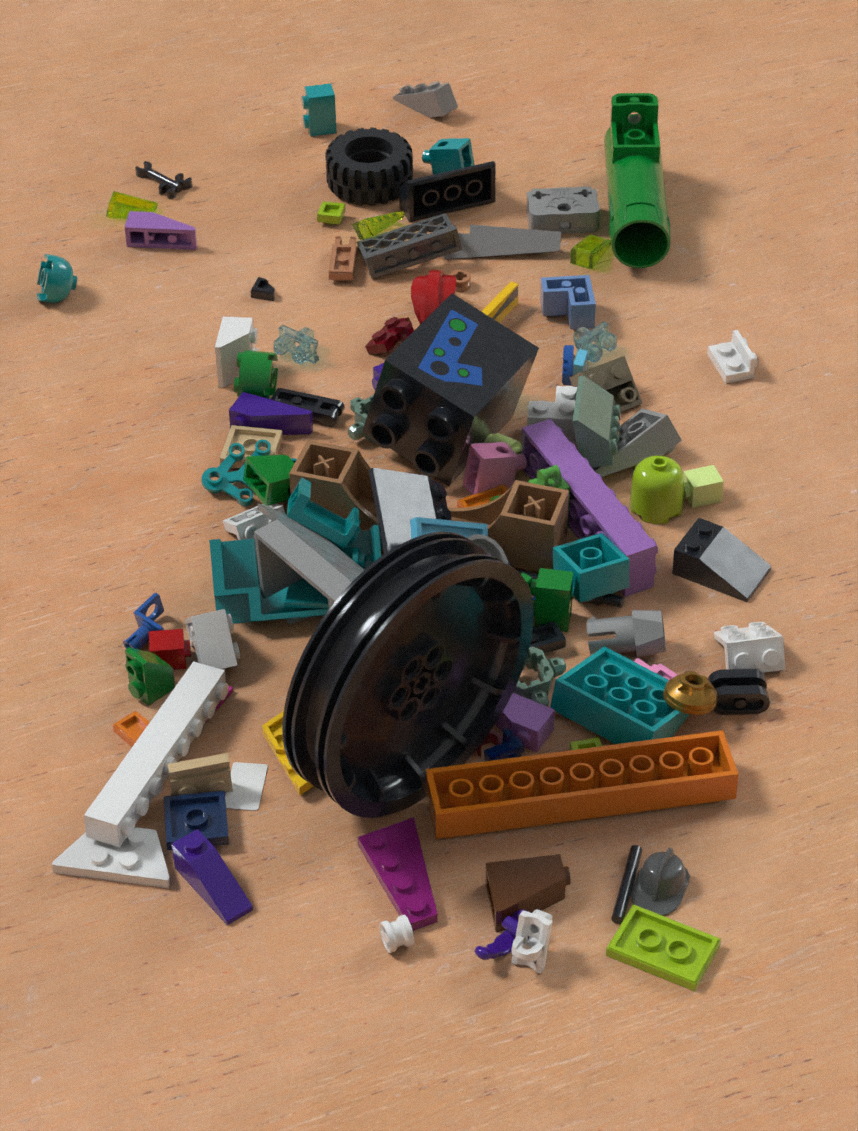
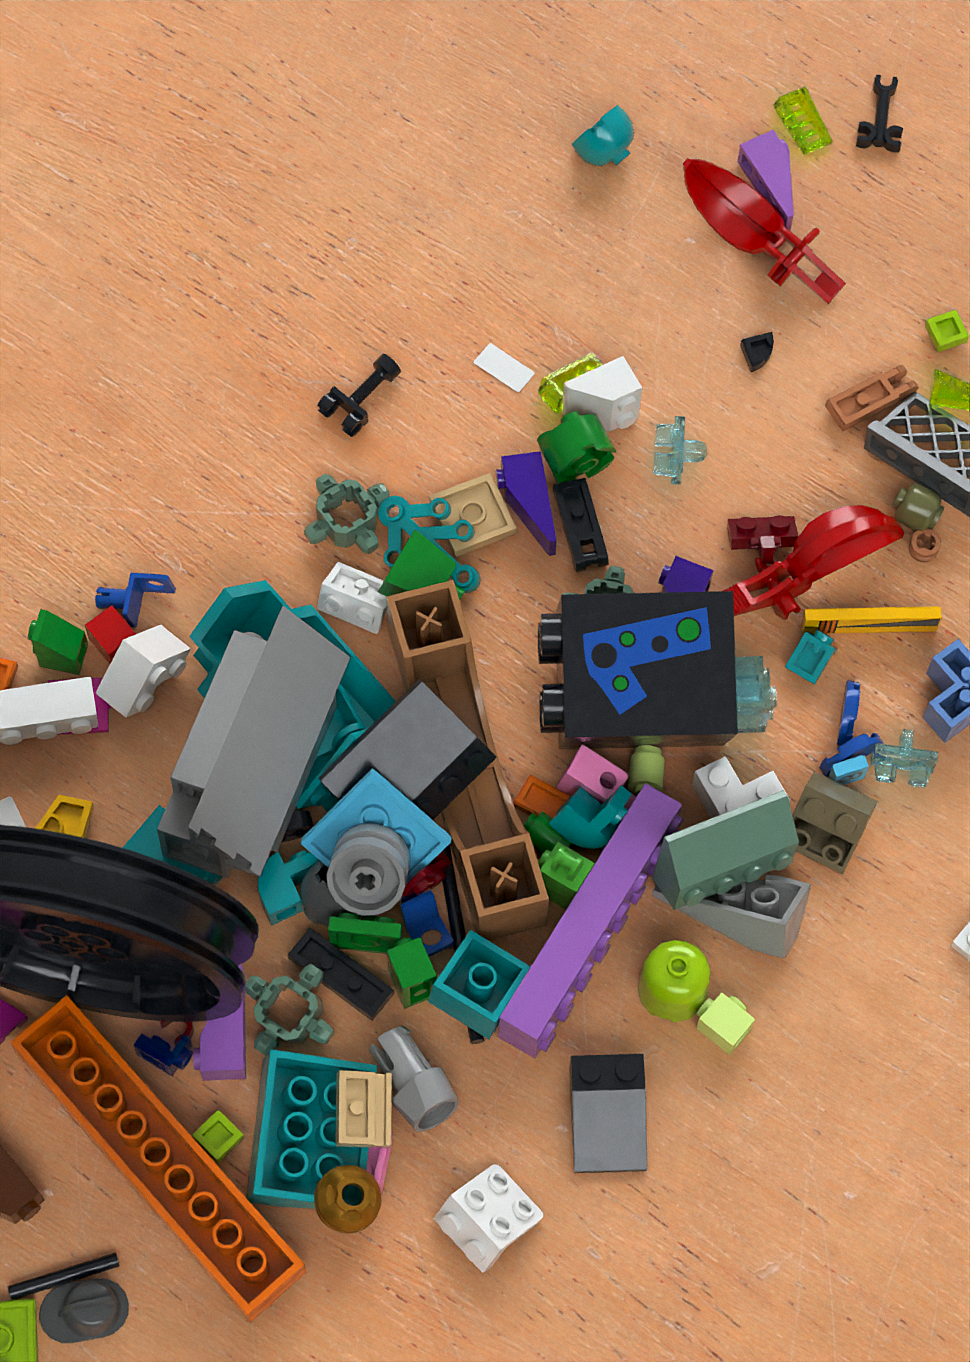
camera: 55 degrees right, 25 degrees up
teal panel [287,477,361,548] -> none
black brick [708,669,770,715] -> none
none -> sand green piece [304,474,390,554]
none -> black bar [317,354,401,437]
none -> tan plate [336,1070,392,1148]
none -> white sticker [474,343,535,392]
none -> clear neon green slope [538,353,603,414]
none -> teal brick [549,785,632,848]
none -> red piece [683,158,846,304]
none -> blue tile [837,680,860,746]
none -> olive head [892,483,945,531]

